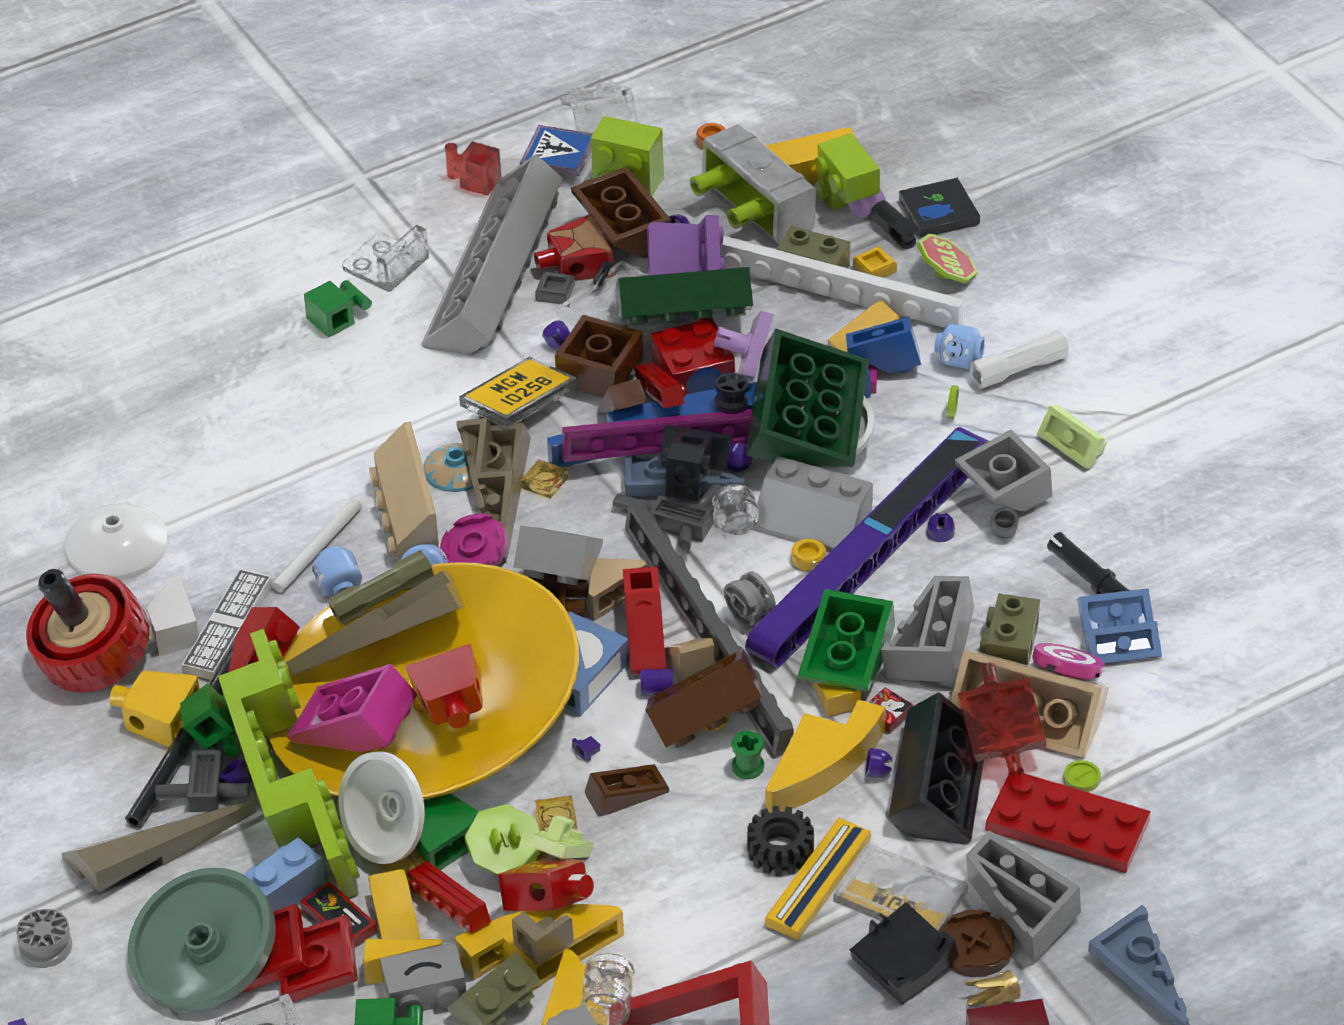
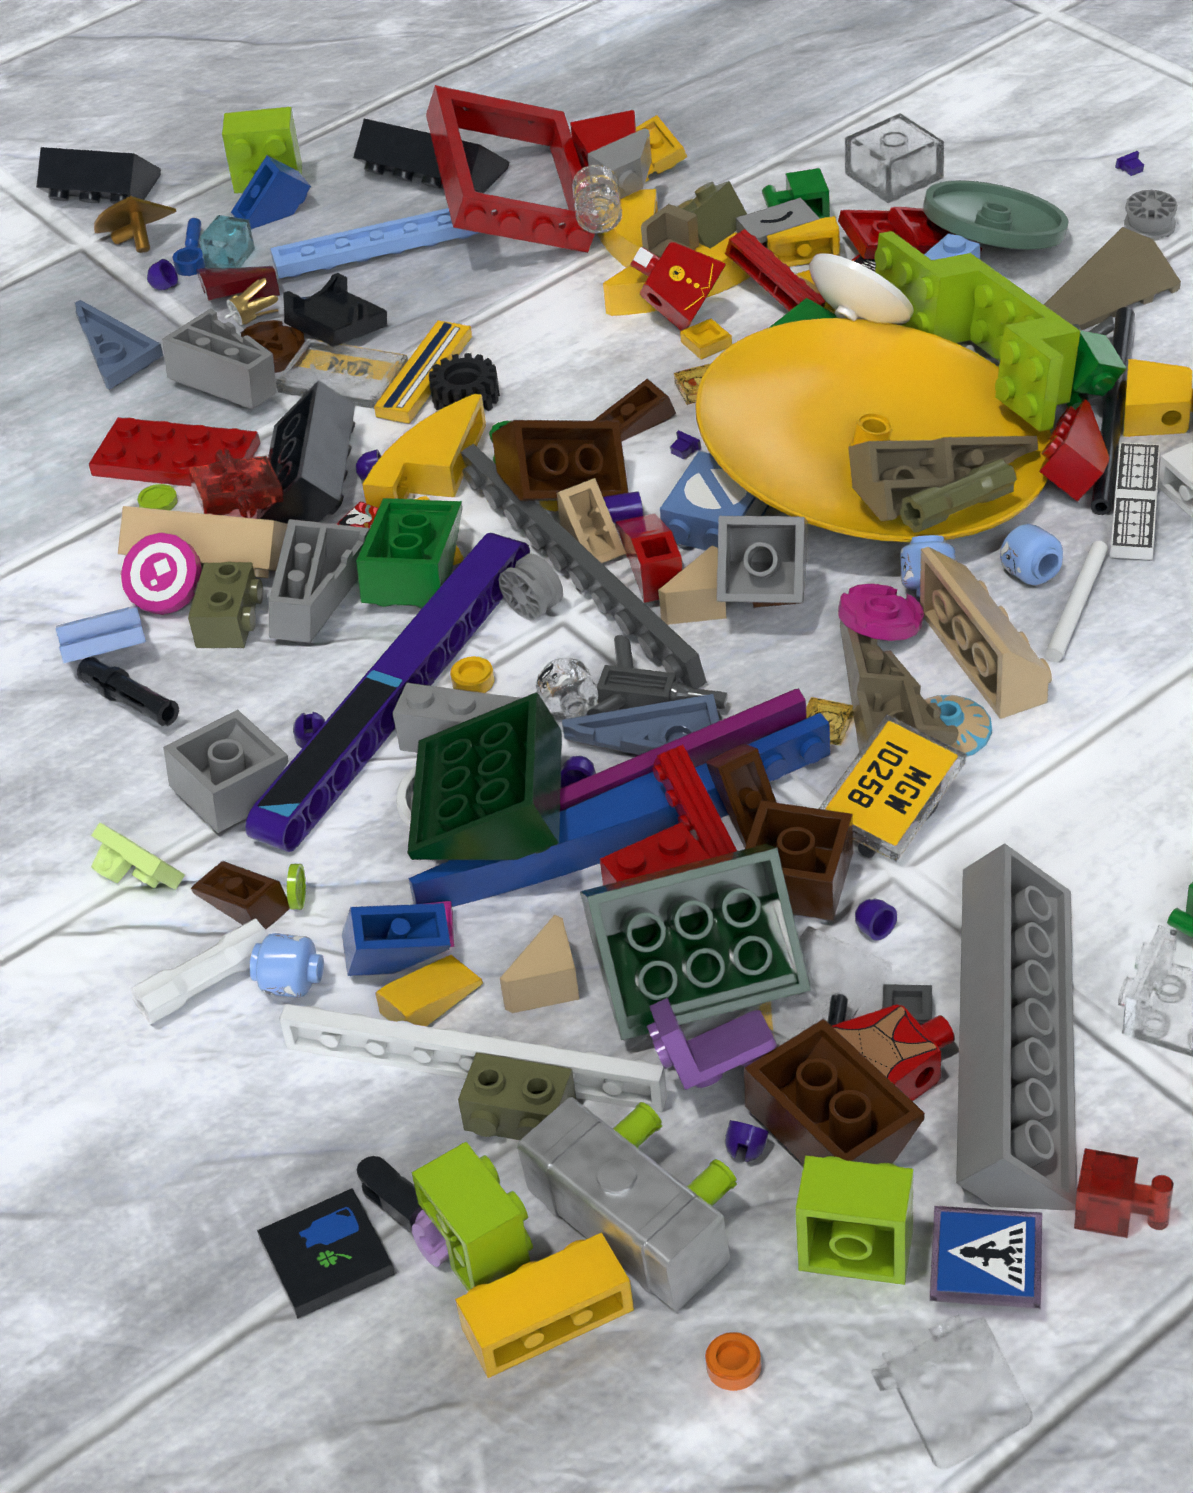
camera: 175 degrees right, 0 degrees up
dark pink slope [287,664,417,752] -> none
torso [405,644,483,729] -> none
lime piece [464,804,541,877] -> none
yellowish green hinge [530,816,594,859] -> none
black tile [660,425,732,502] -> none
lavender tile [713,311,774,383] -> none
black wheel [715,373,749,414] -> none
yellow tile [853,246,897,278] -> none
piece [917,233,978,284] -> none
none -> reddish brown slope [191,861,290,929]
none -> tan slope [500,915,579,1013]

